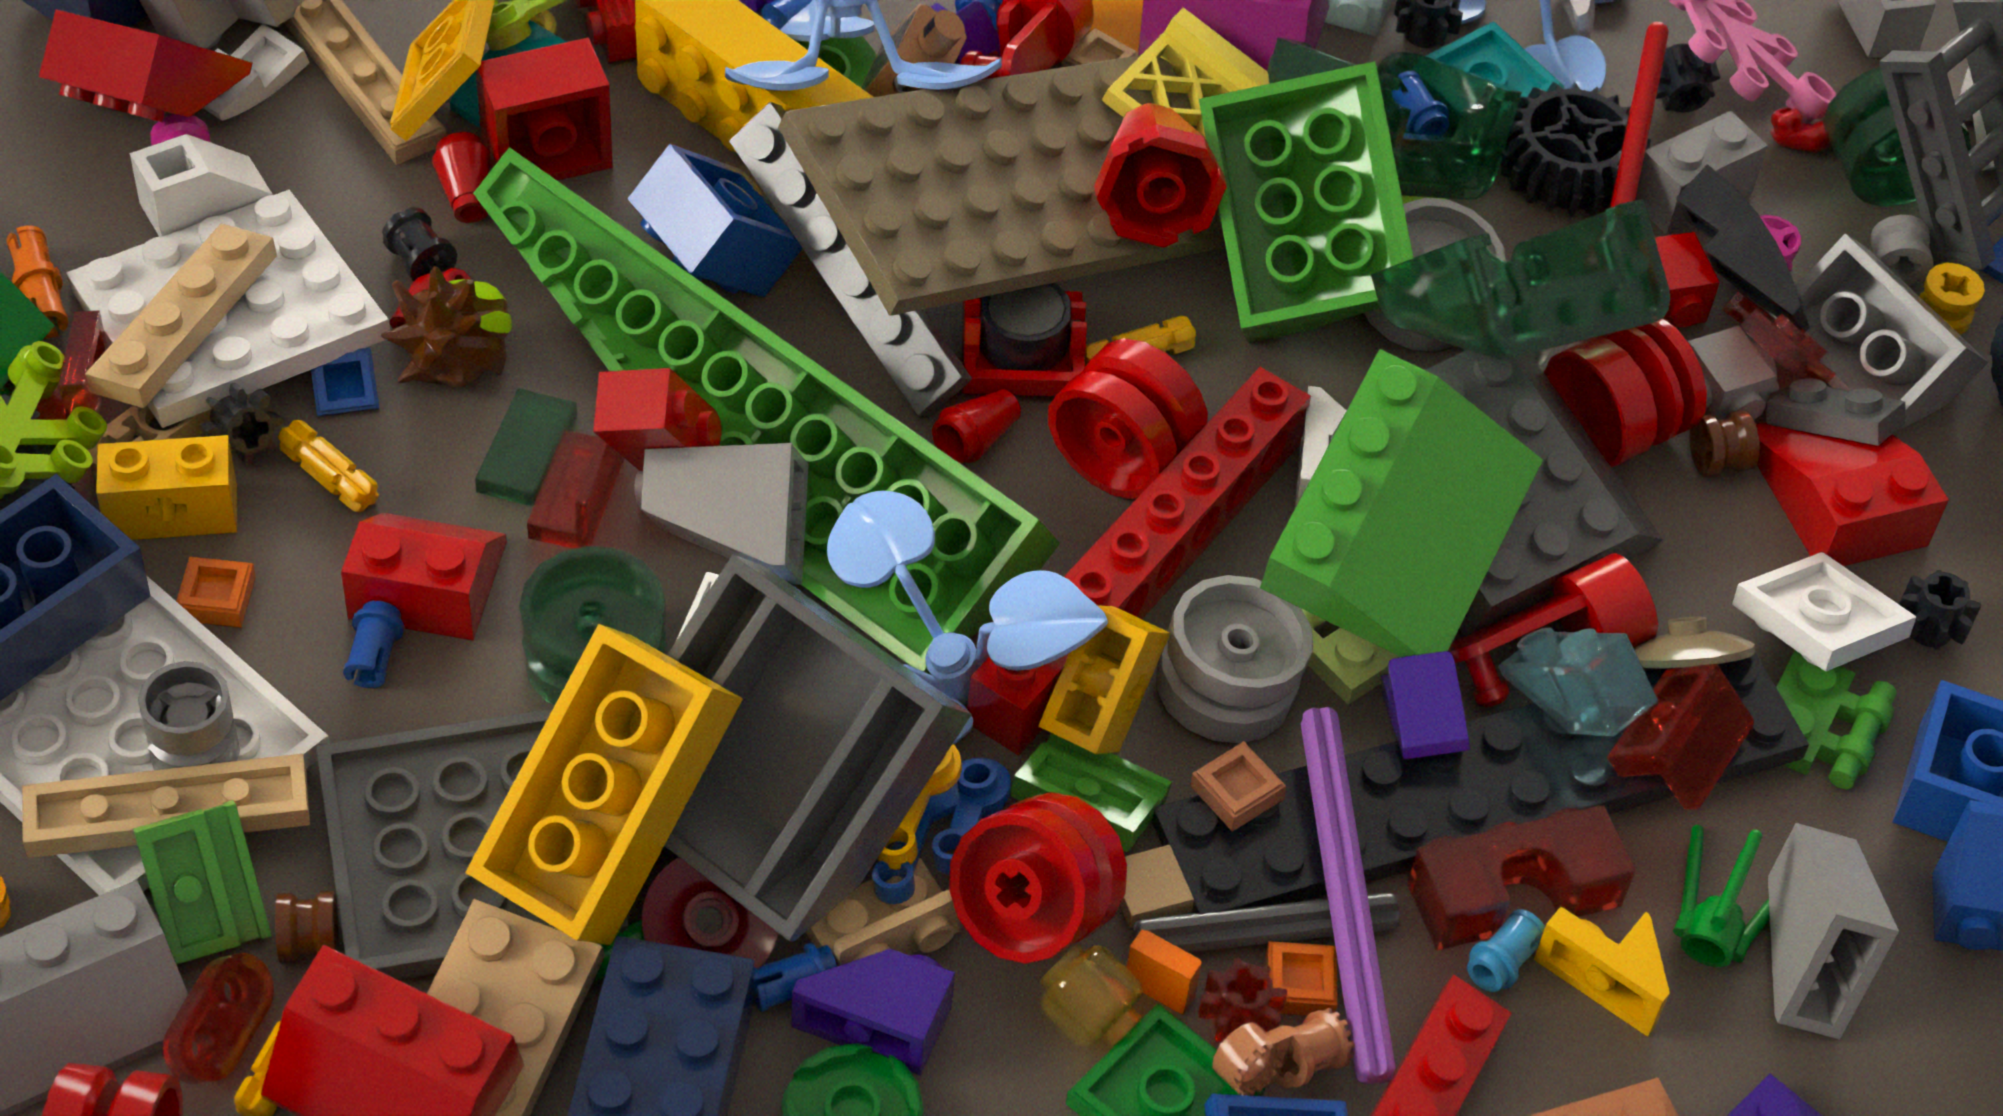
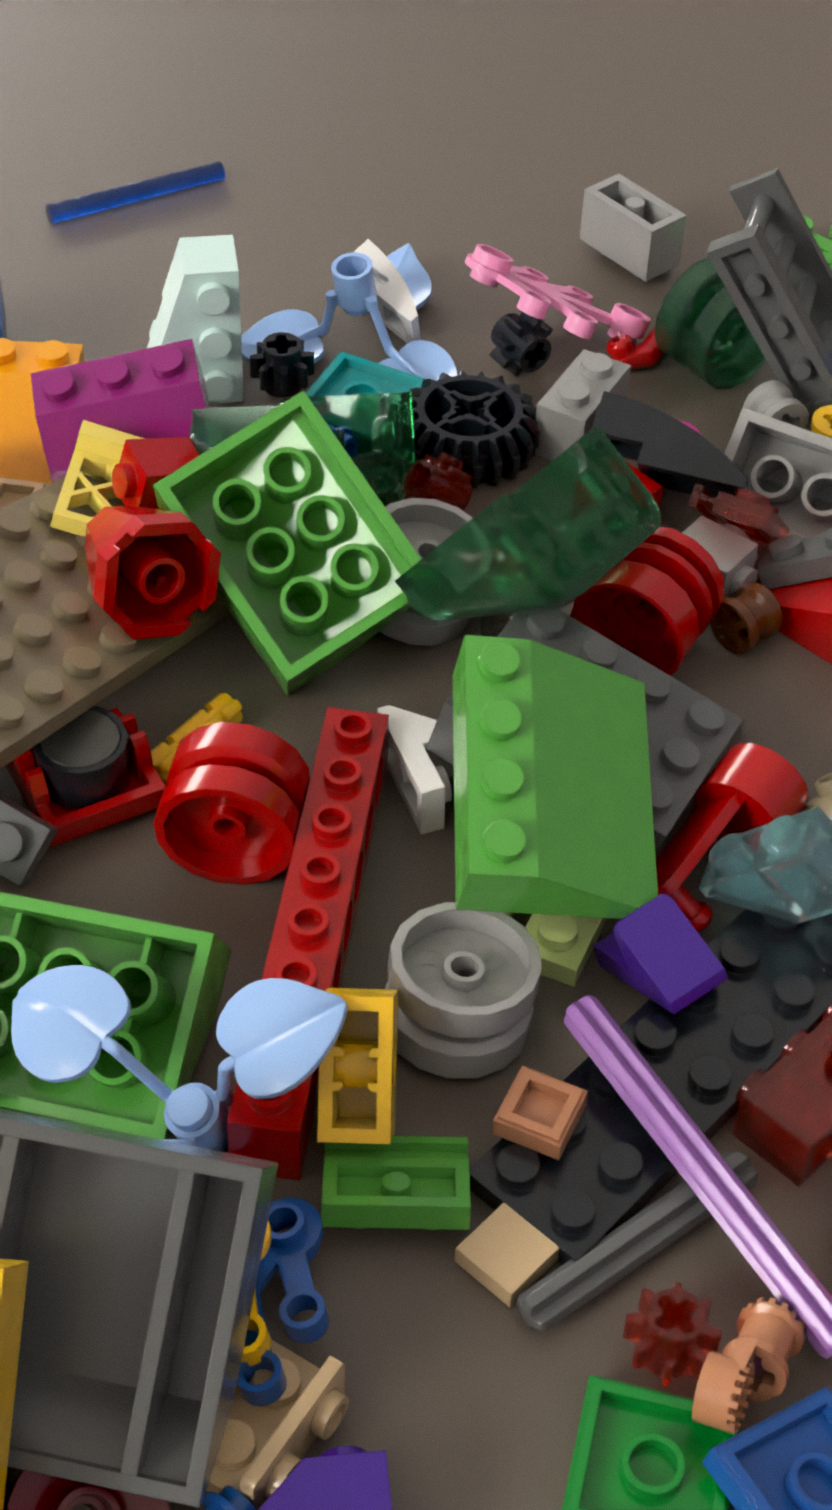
camera: 25 degrees left, 5 degrees down
red cone [932,389,1021,463] -> none
red wheel [949,792,1127,964] -> none
clear yellow head [1039,943,1143,1048] -> none
orange tile [1124,929,1202,1015] -> none
orange tile [1265,941,1338,1016] -> none
red piece [1586,22,1669,282] -> none
none -> red brick [112,437,200,510]
none -> clear red gear [404,452,472,510]

